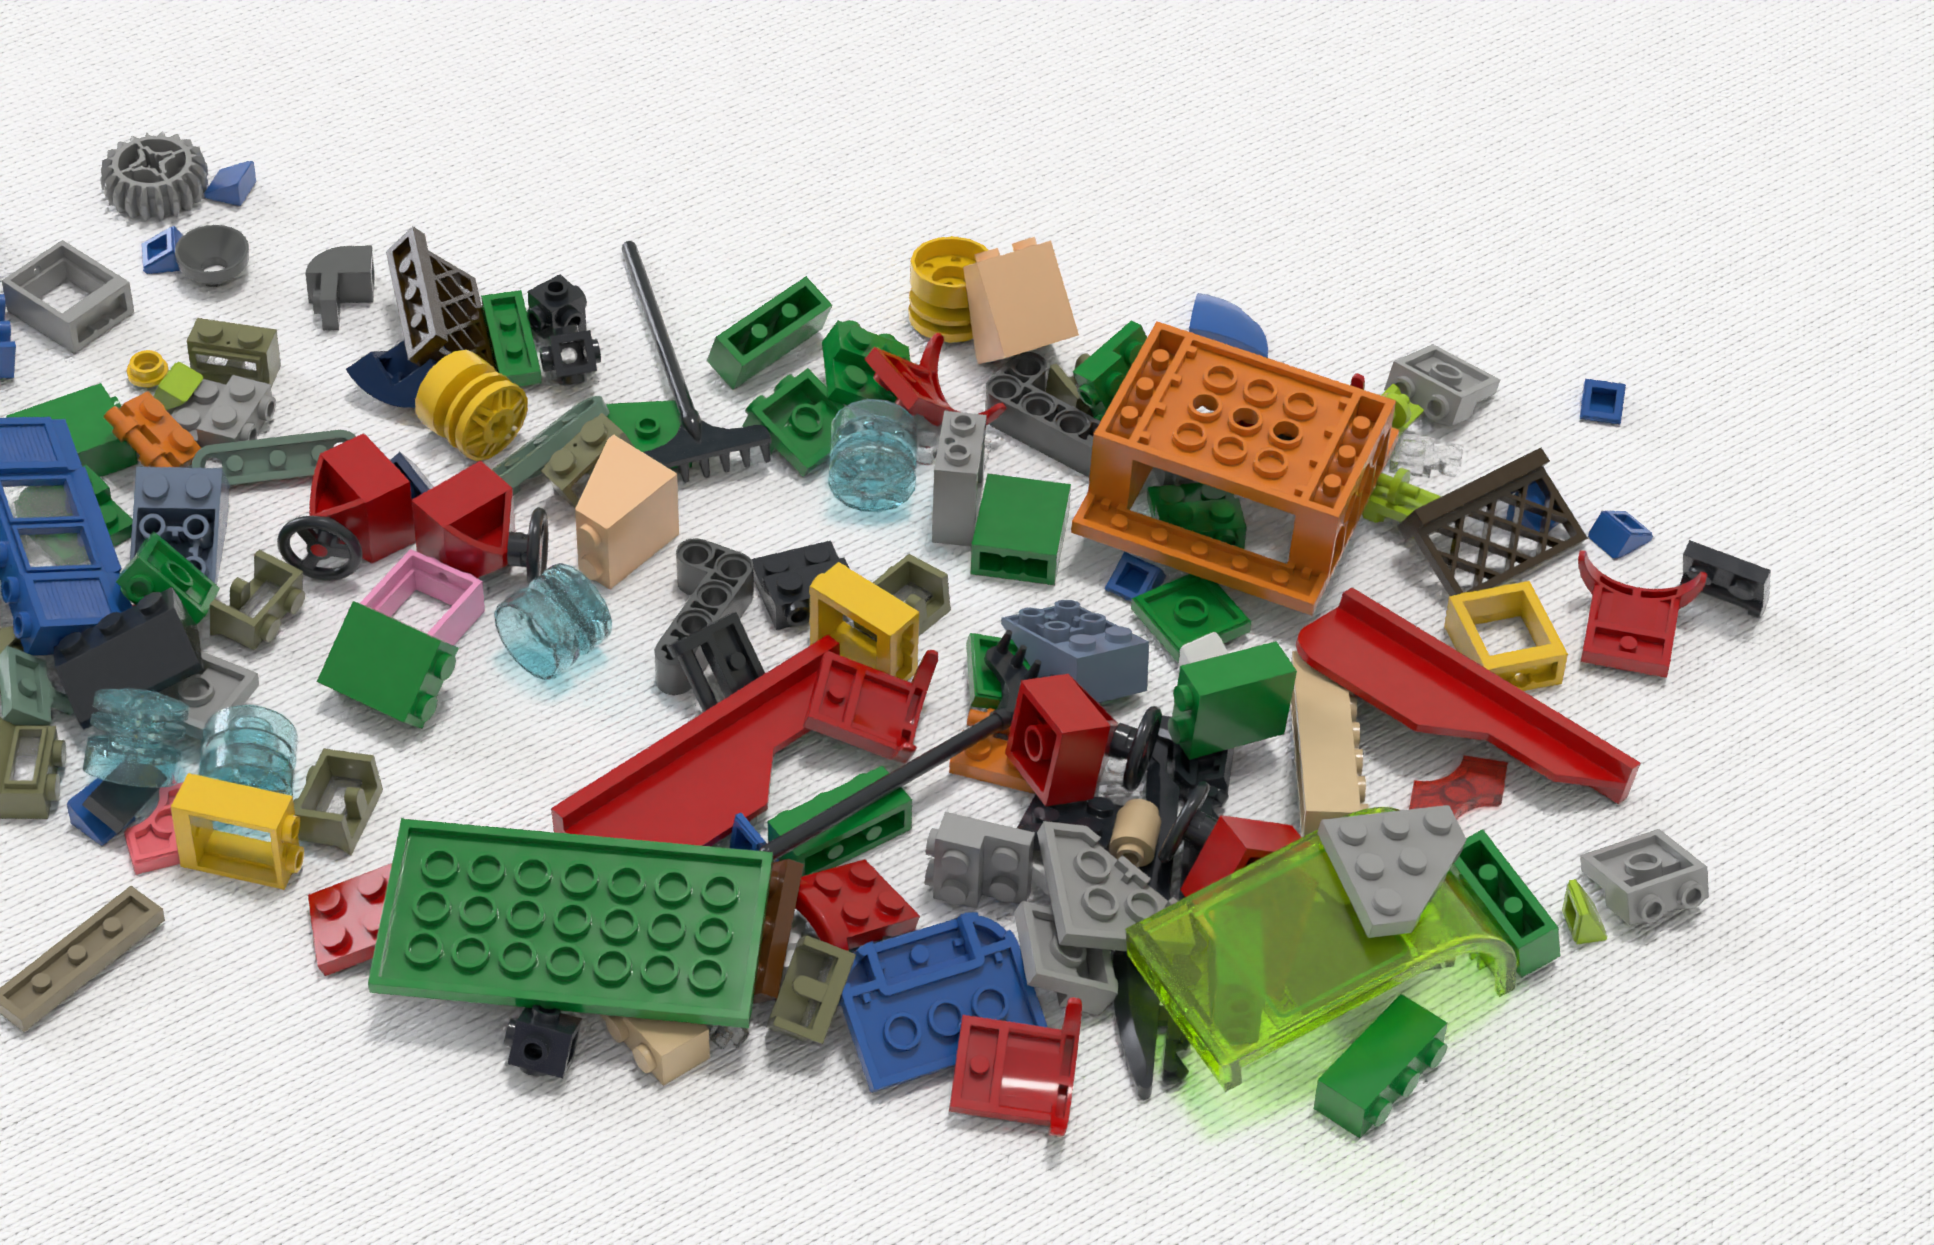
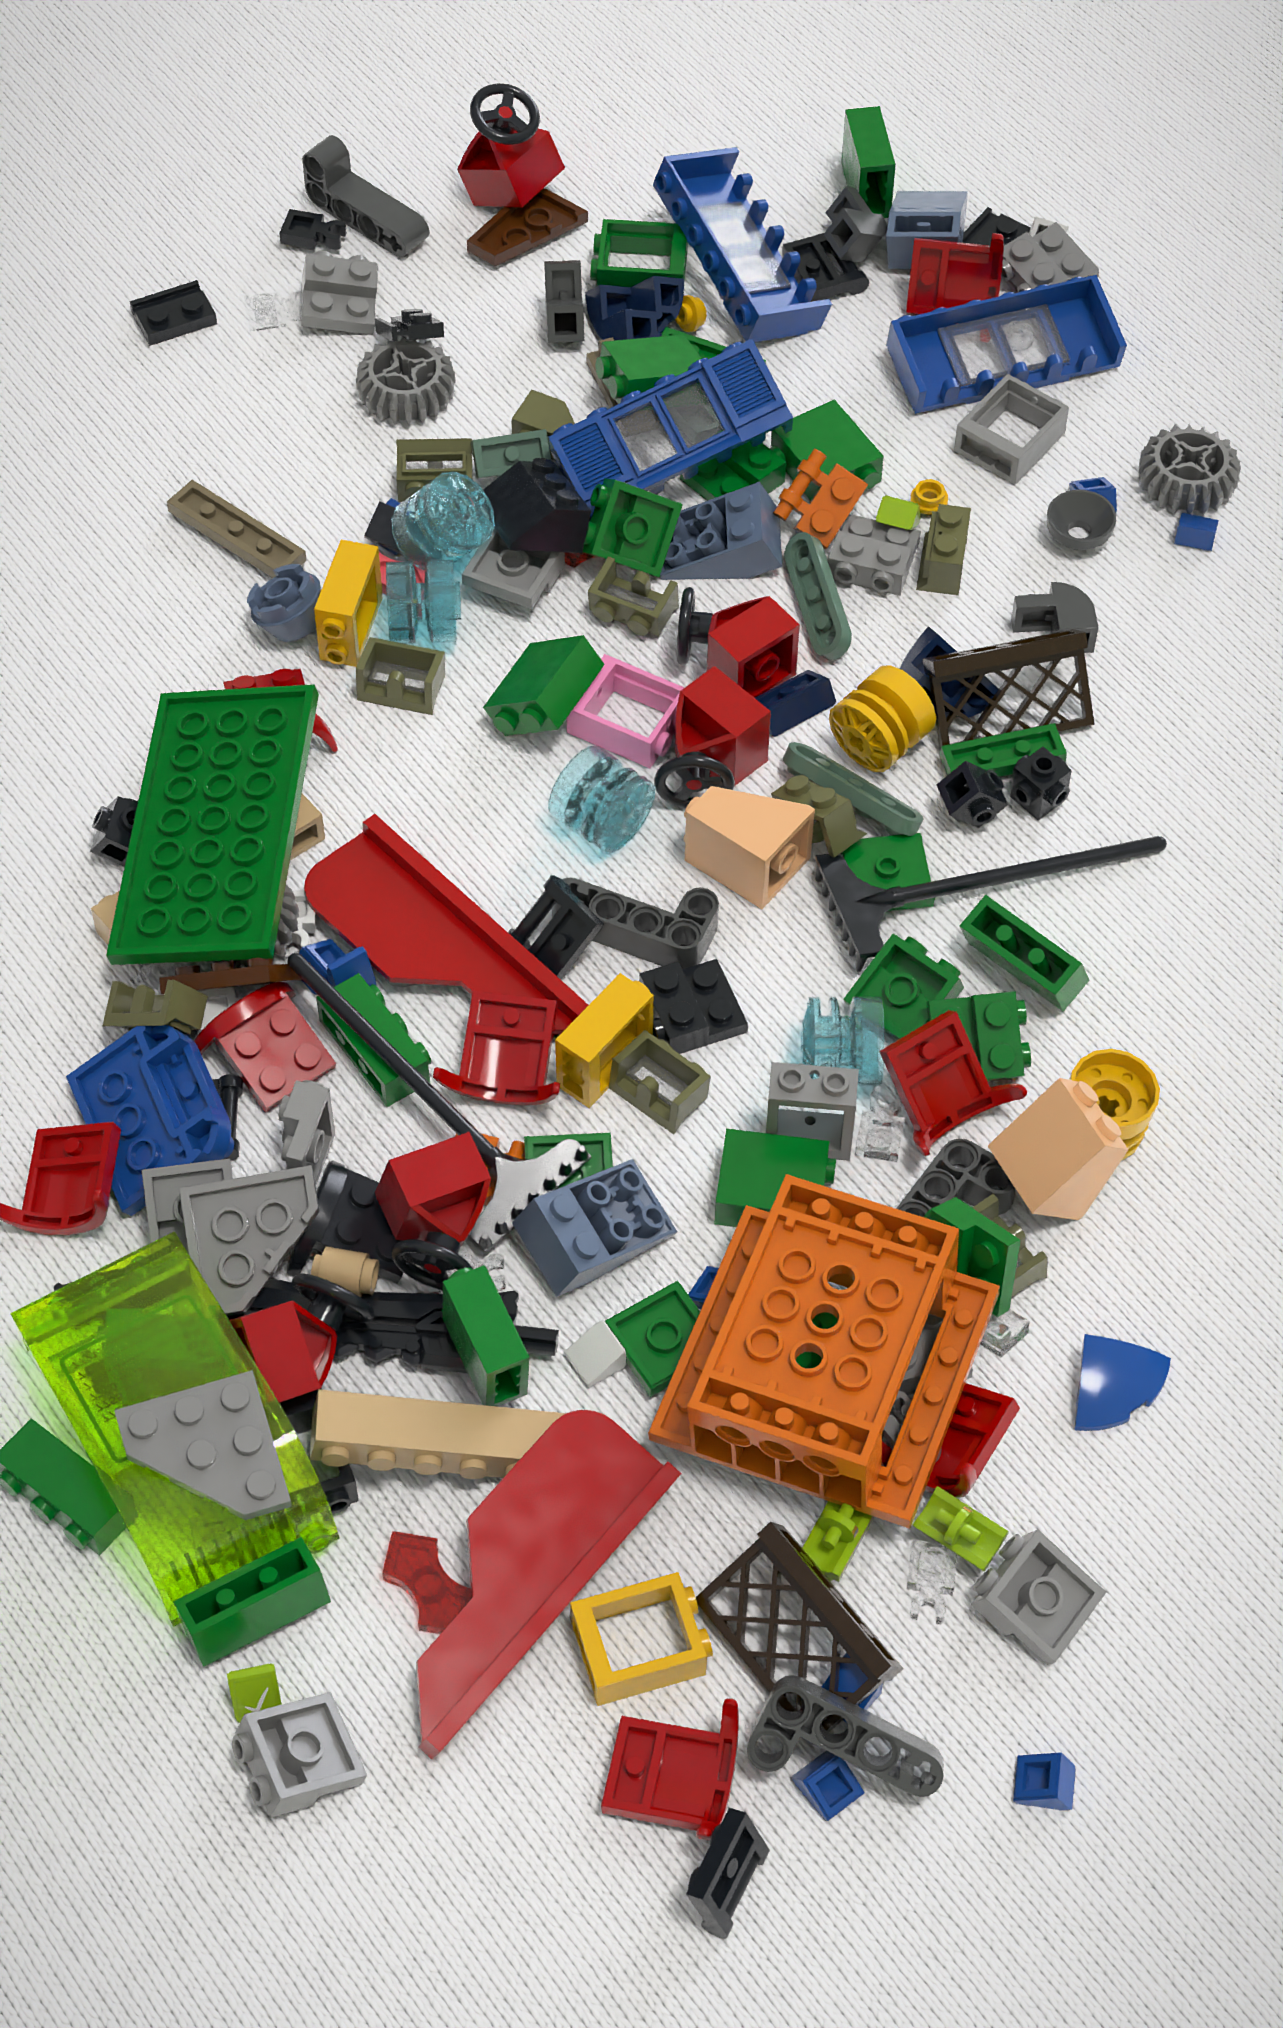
camera: 90 degrees right, 10 degrees up
none -> sand blue cone [247,564,321,642]
none -> dark grey beam [747,1675,944,1797]

